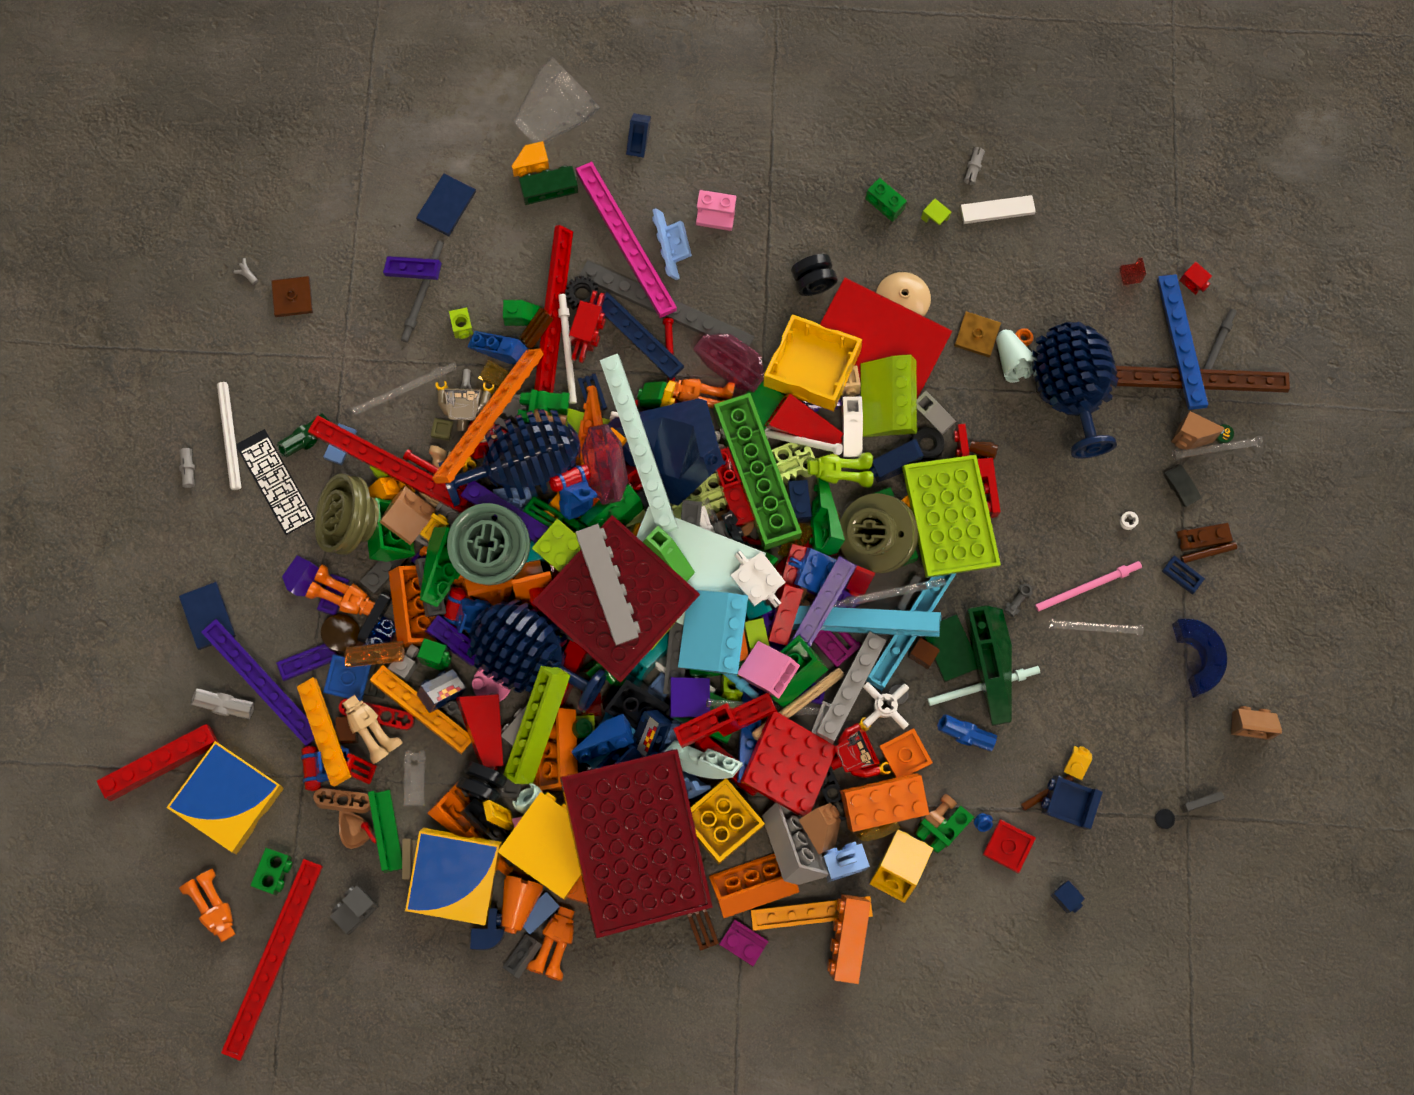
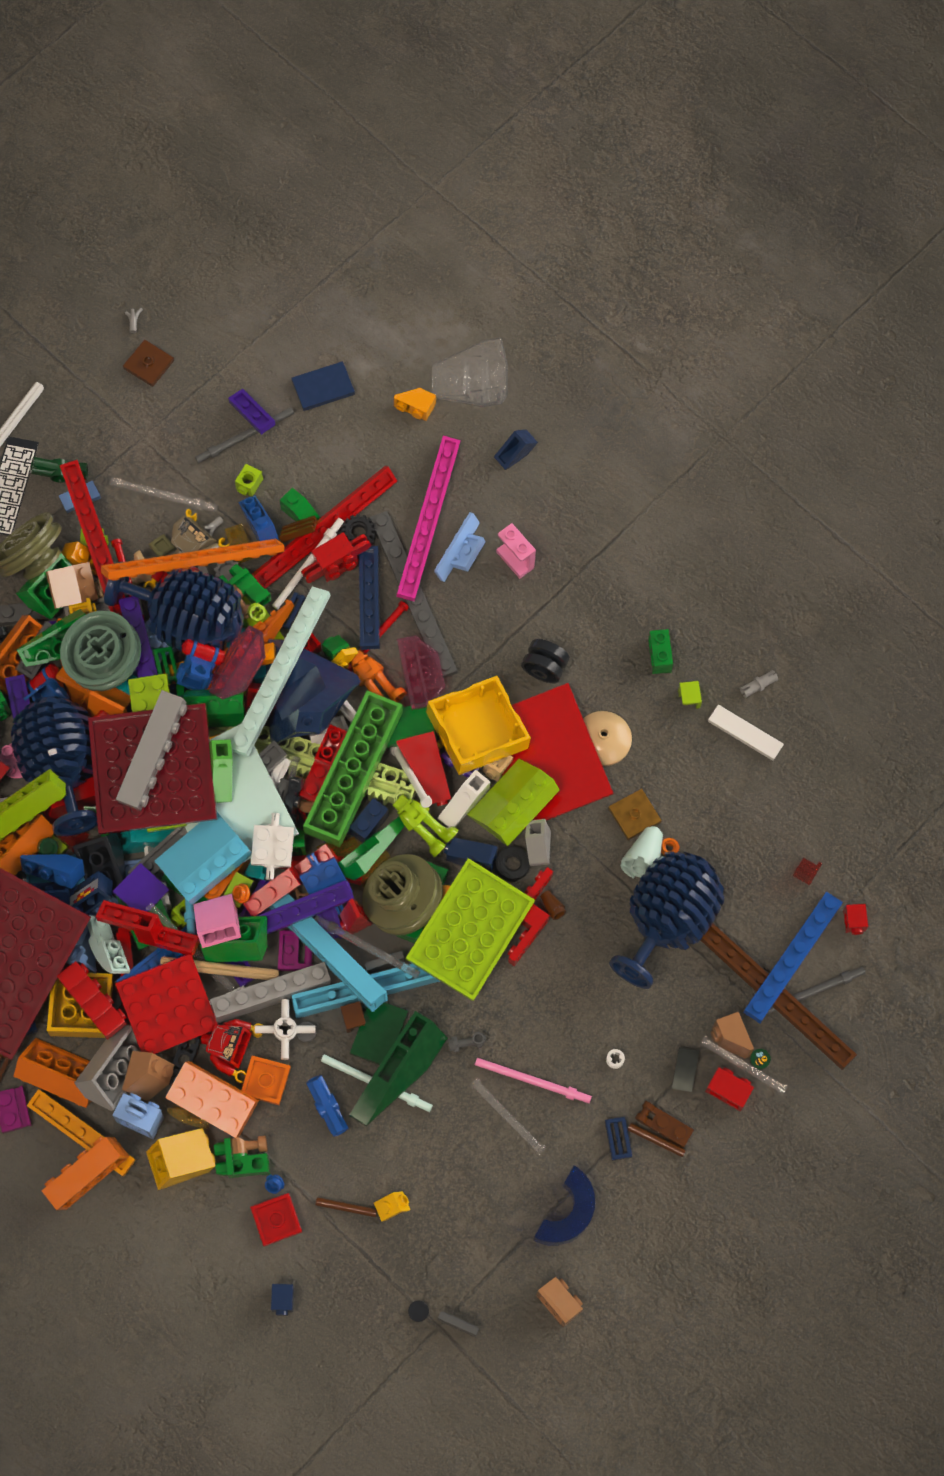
camera: 45 degrees right, 5 degrees down
dark green brick [519,166,578,205] -> none
dark blue panel [1041,775,1103,829] -> none
none -> red brick [57,961,127,1040]
none -> orange plate [232,883,250,903]
none -> lime bush [247,603,266,621]
none -> red brick [705,1067,754,1112]

